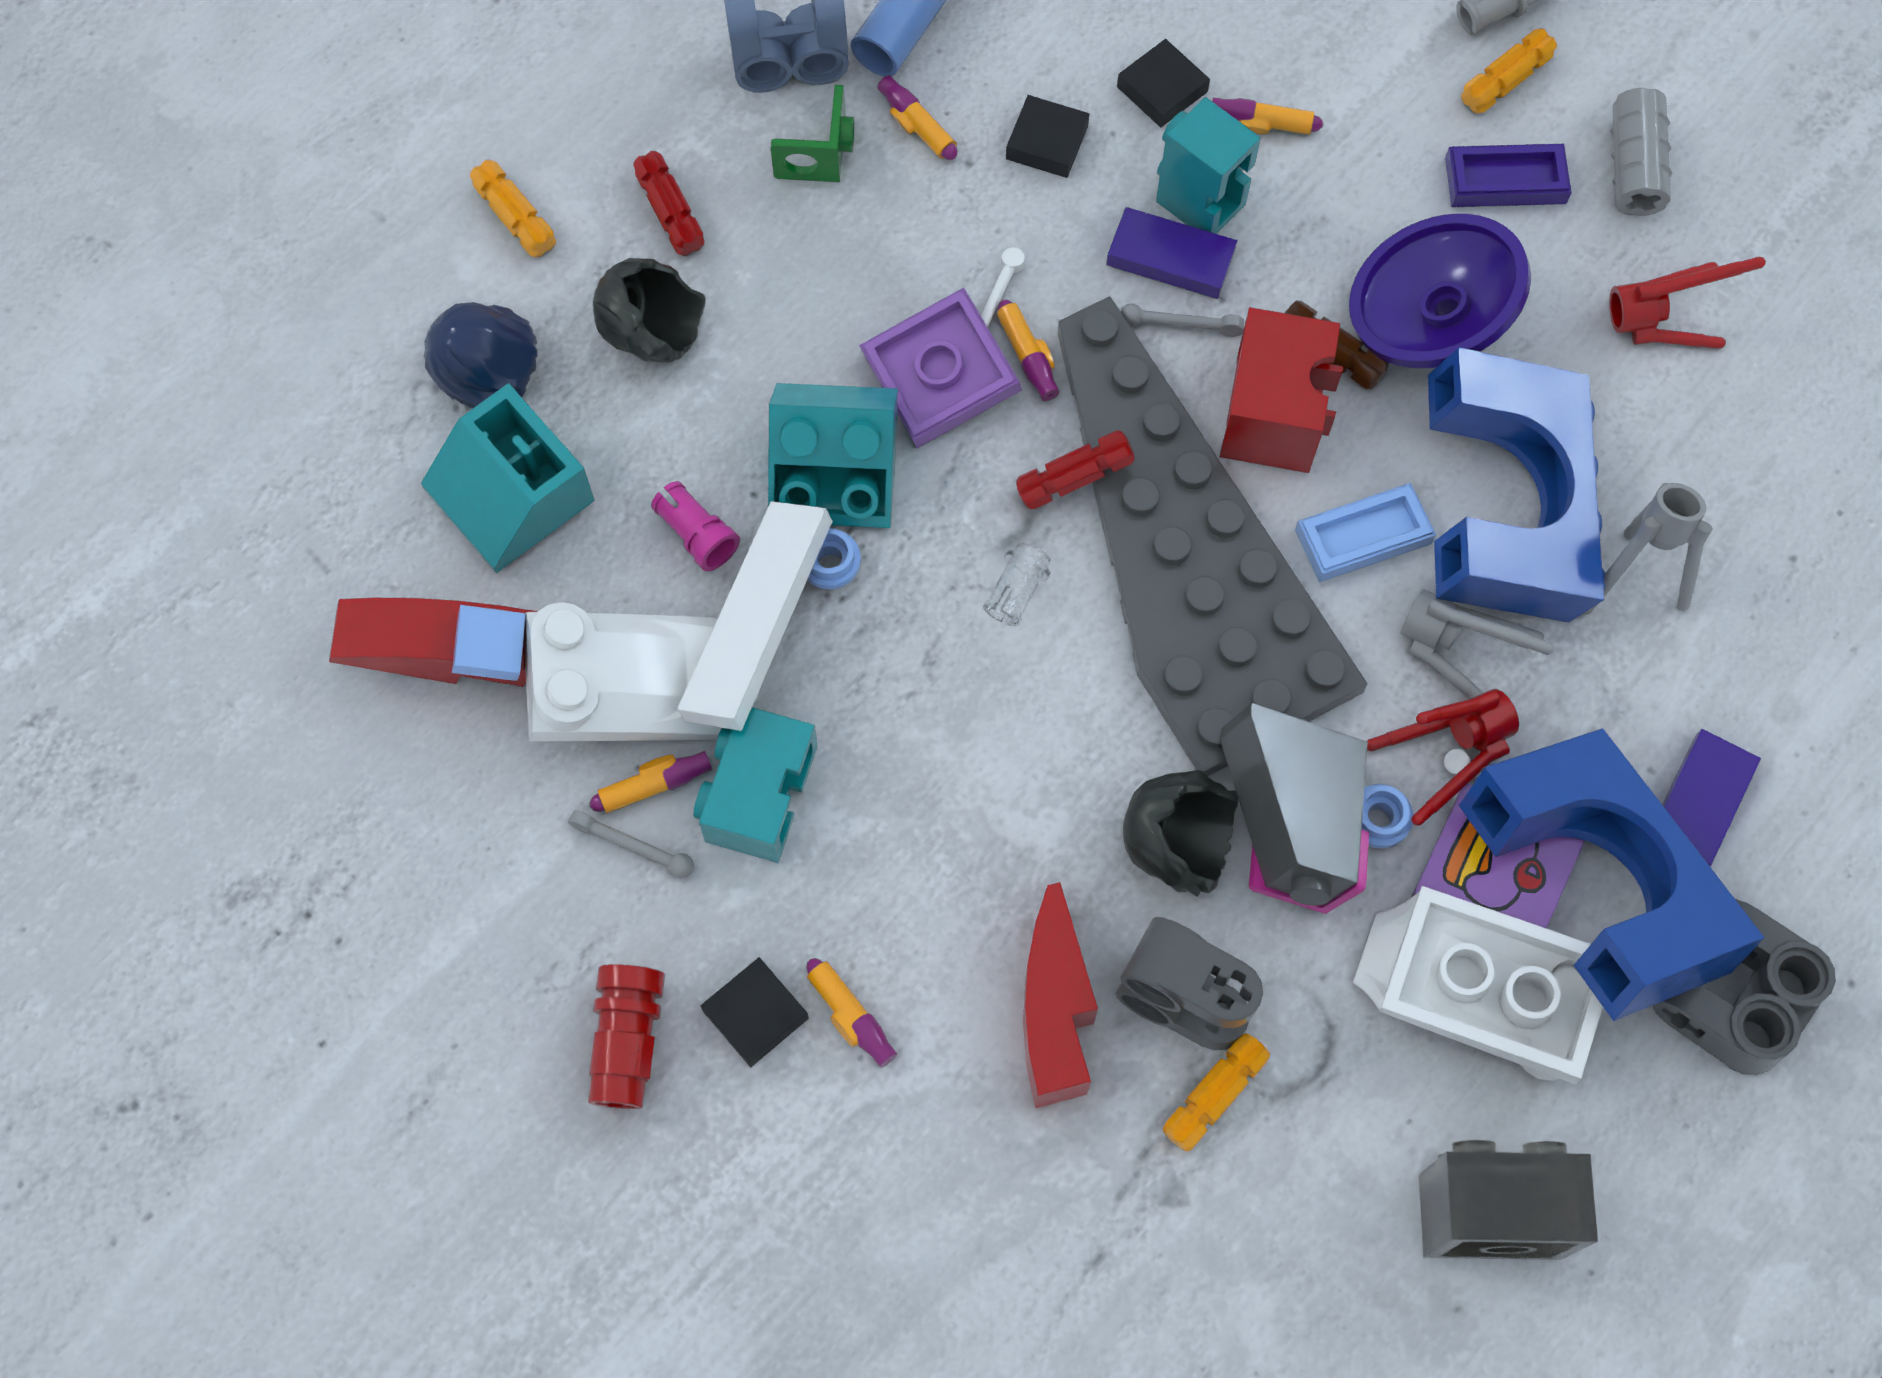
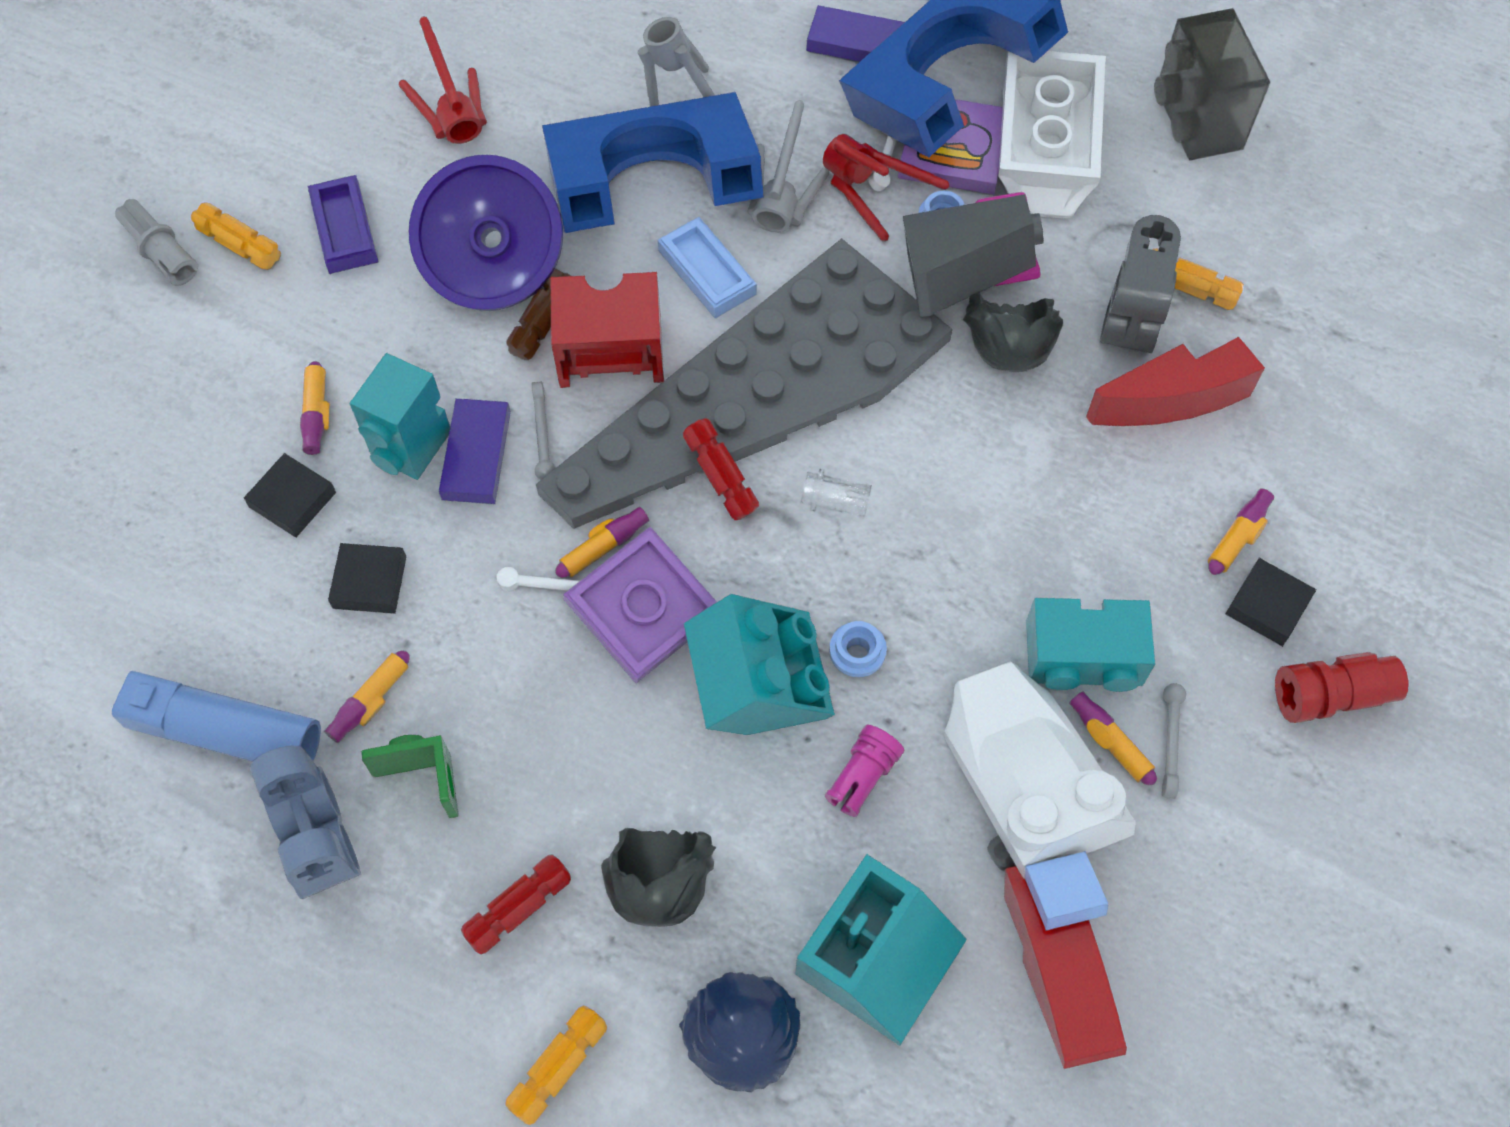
camera: 105 degrees left, 5 degrees down
white tile [677,501,833,731] -> none
light grey axle [1610,88,1673,216] -> none

